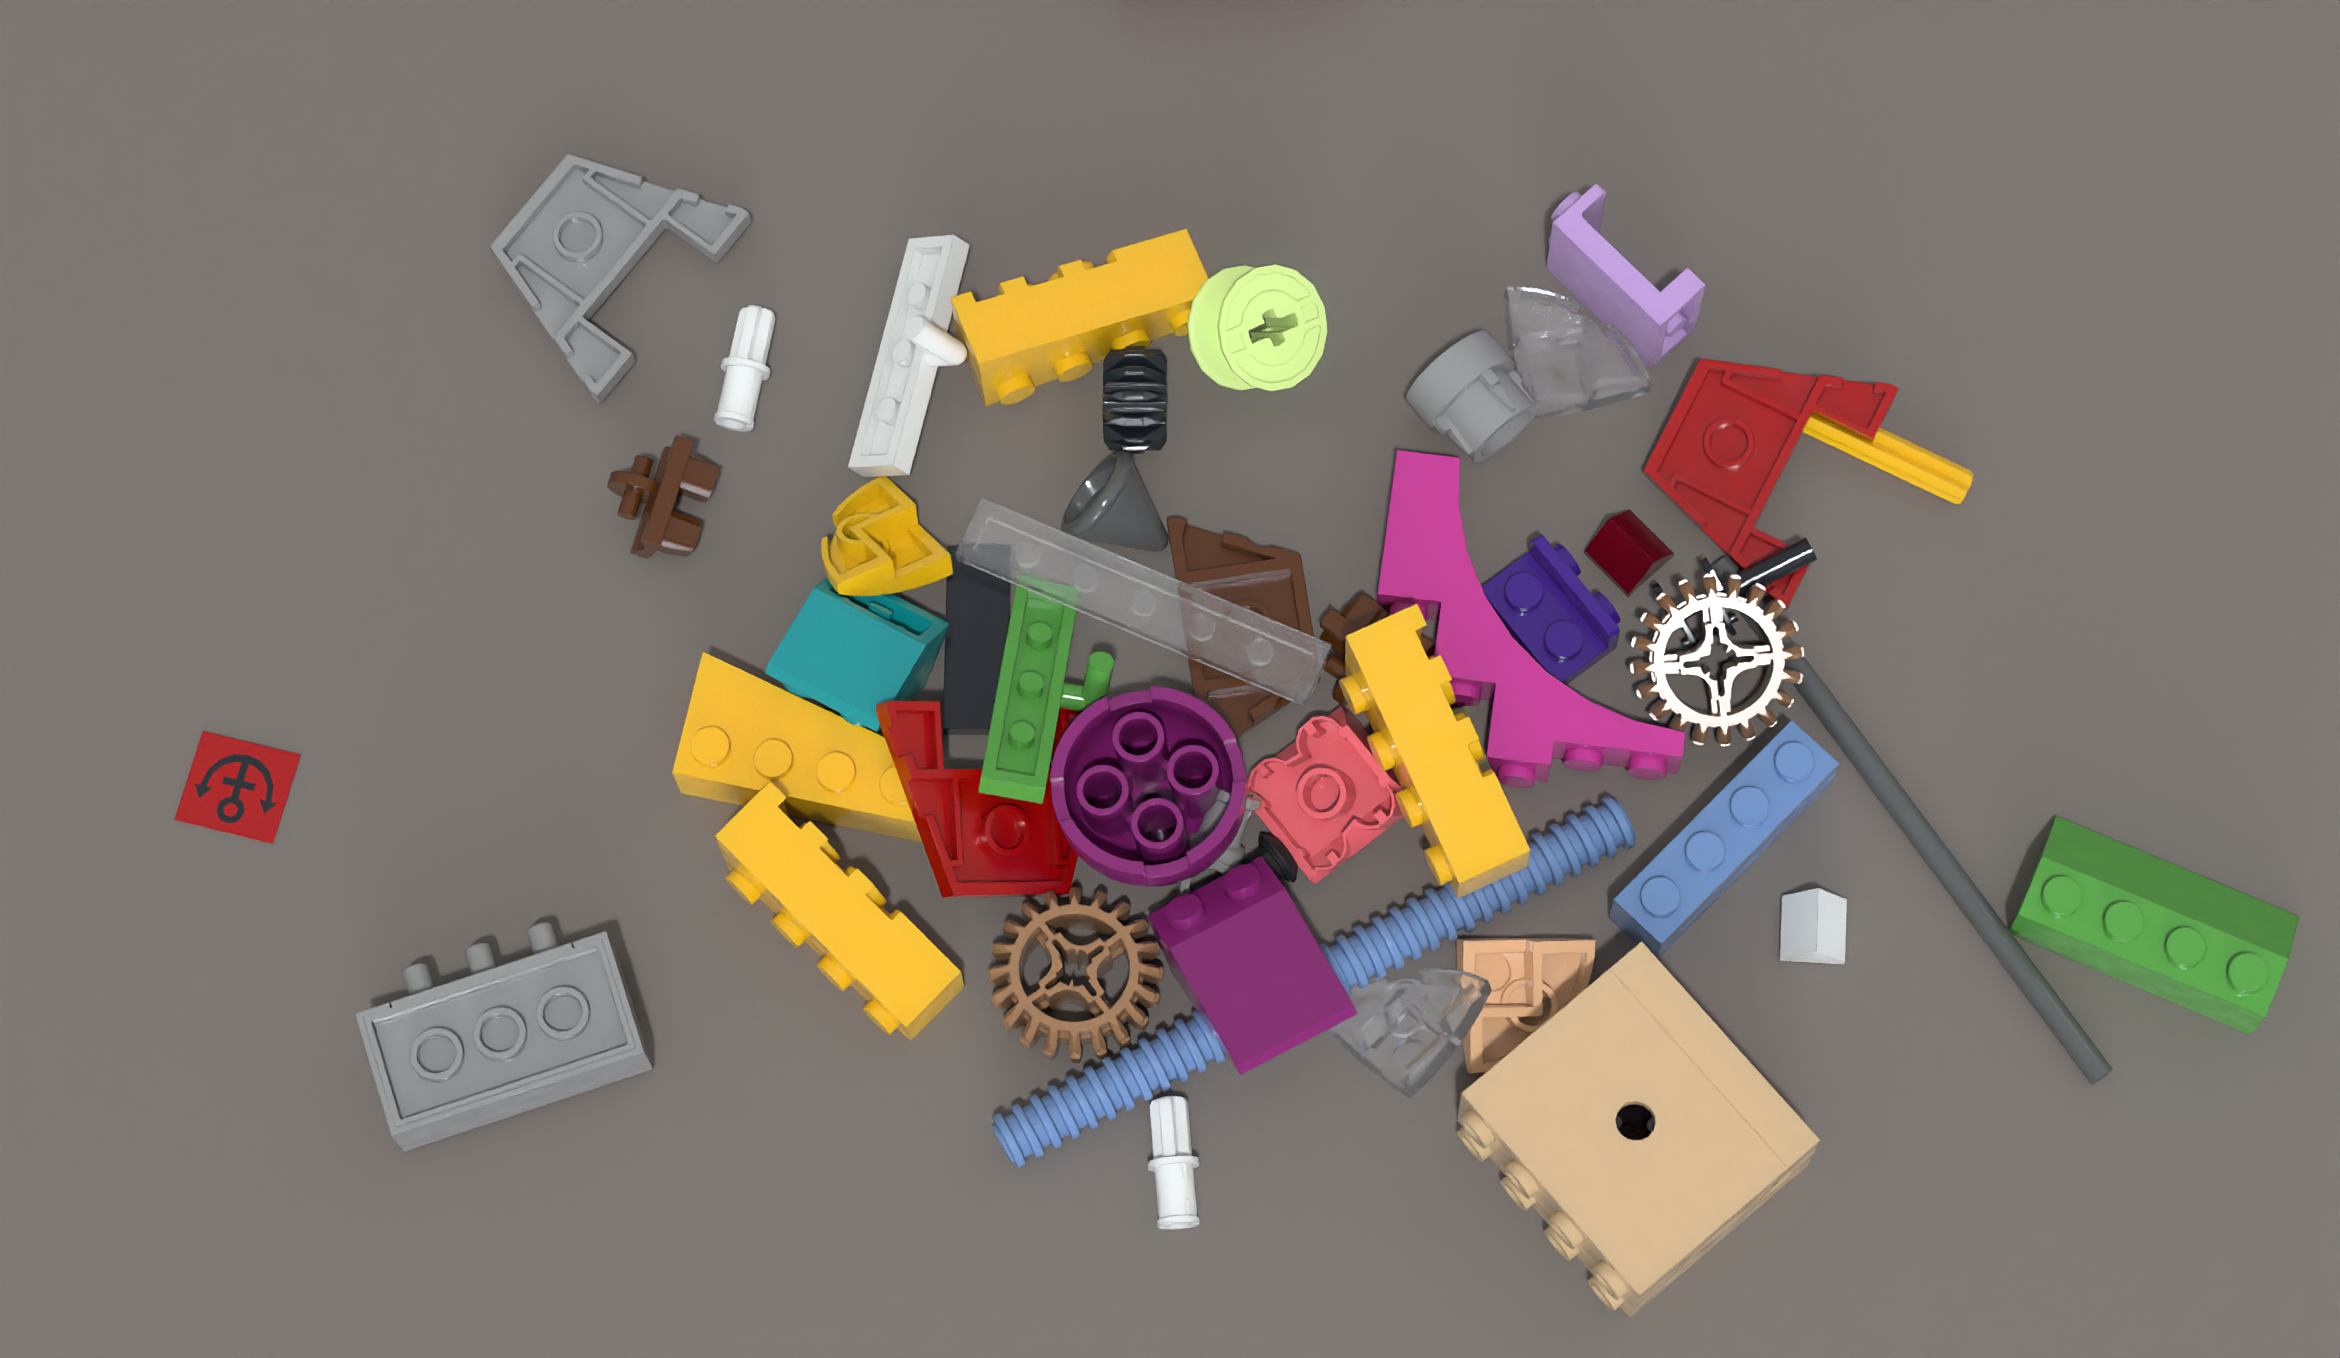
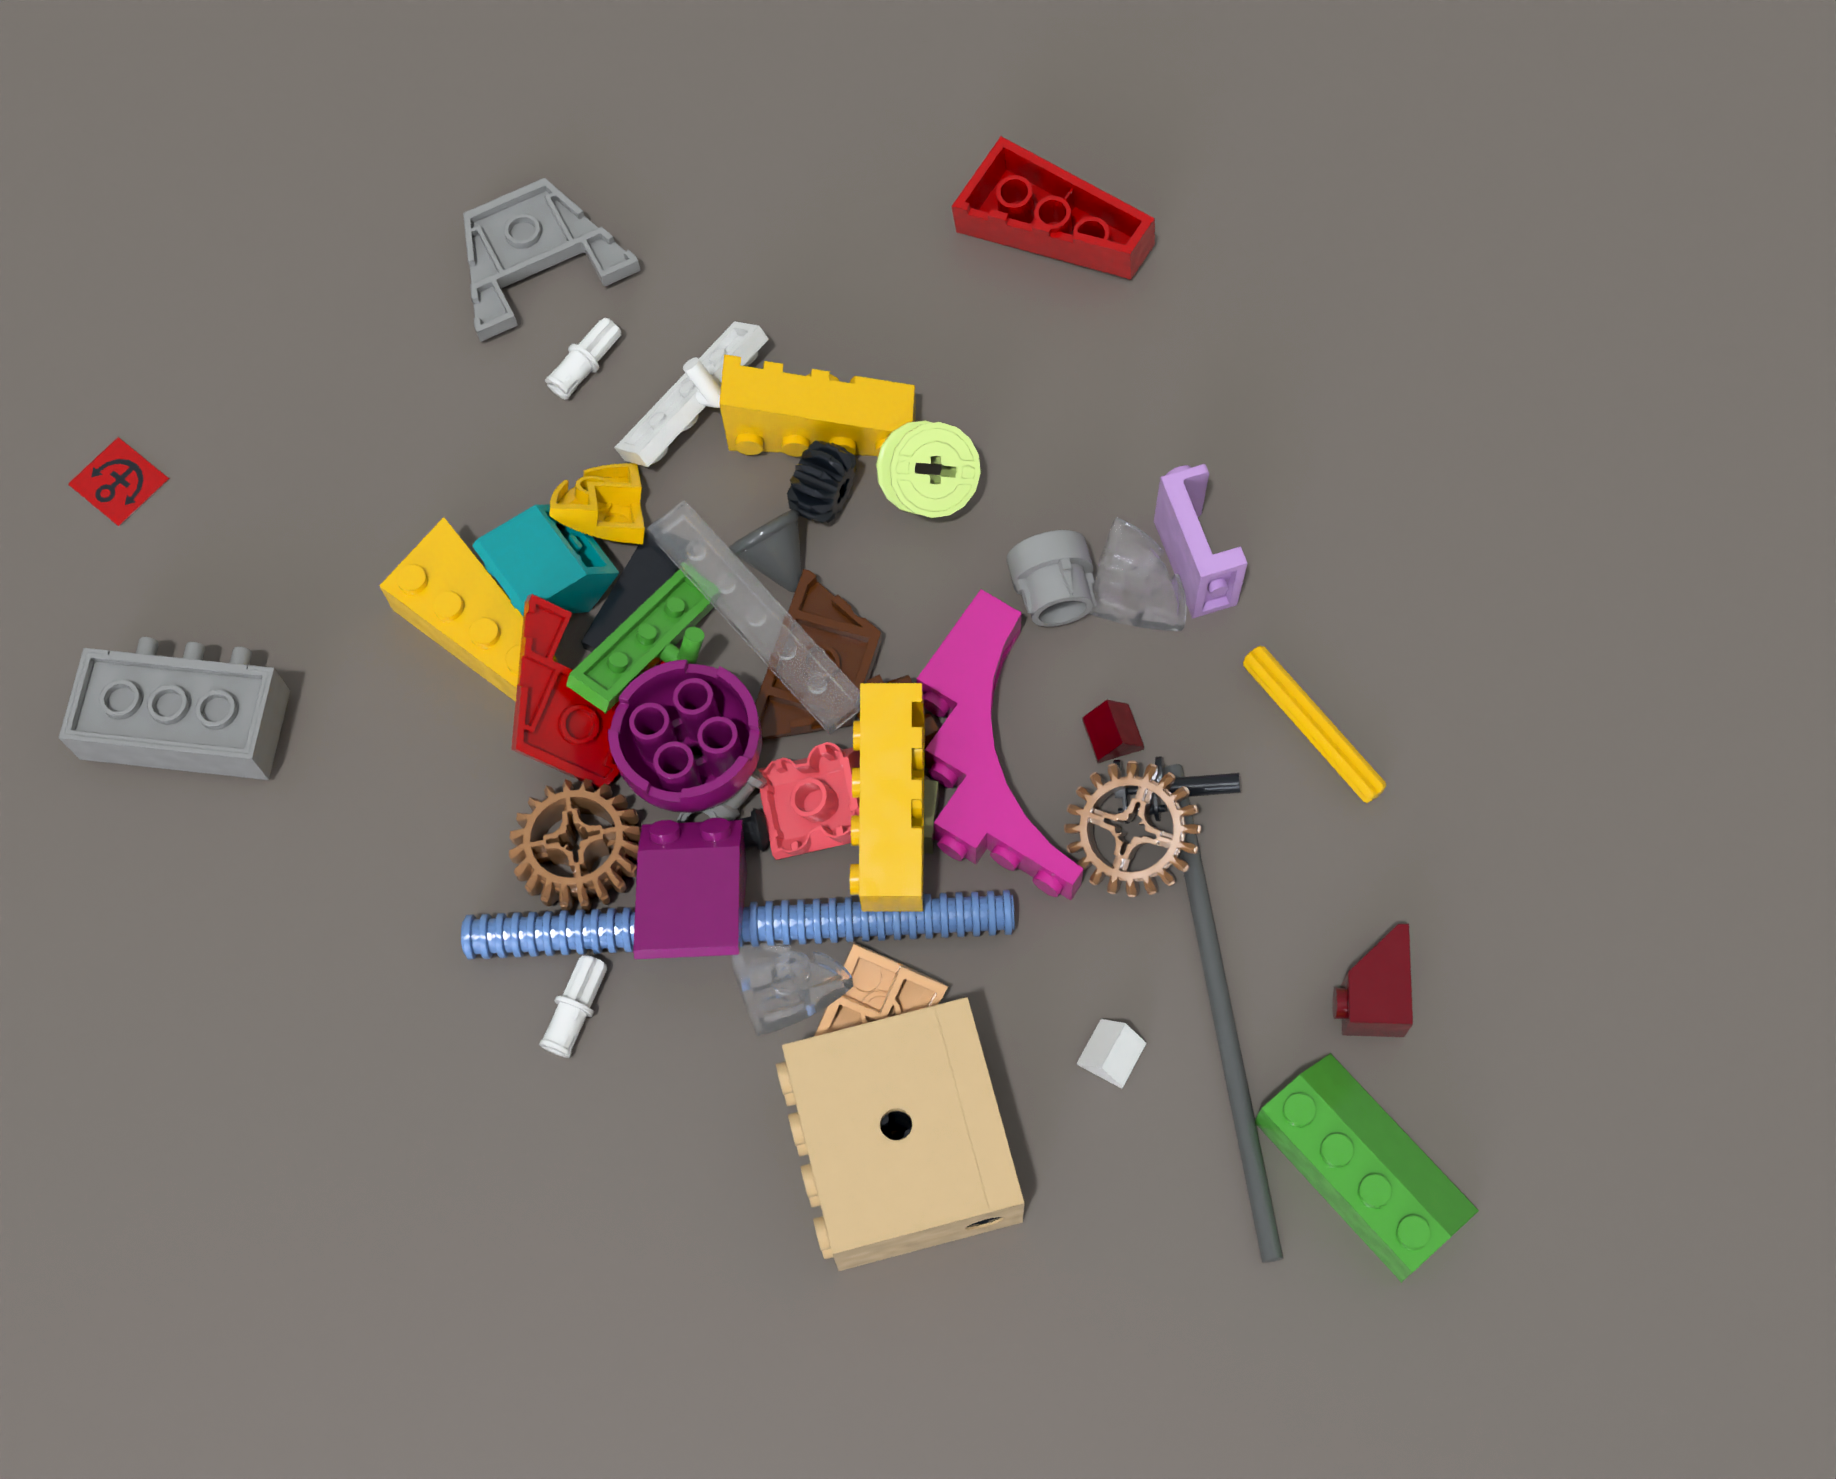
camera: 25 degrees right, 5 degrees down
reddish brown hips [607,435,720,559] -> none
yellow wedge [715,781,965,1041] -> none
dark purple bracket [1482,534,1621,685] -> none
medium blue brick [1609,720,1839,960] -> none
red wing [1643,358,1899,611] -> none
none -> dark red slope [1333,924,1413,1037]

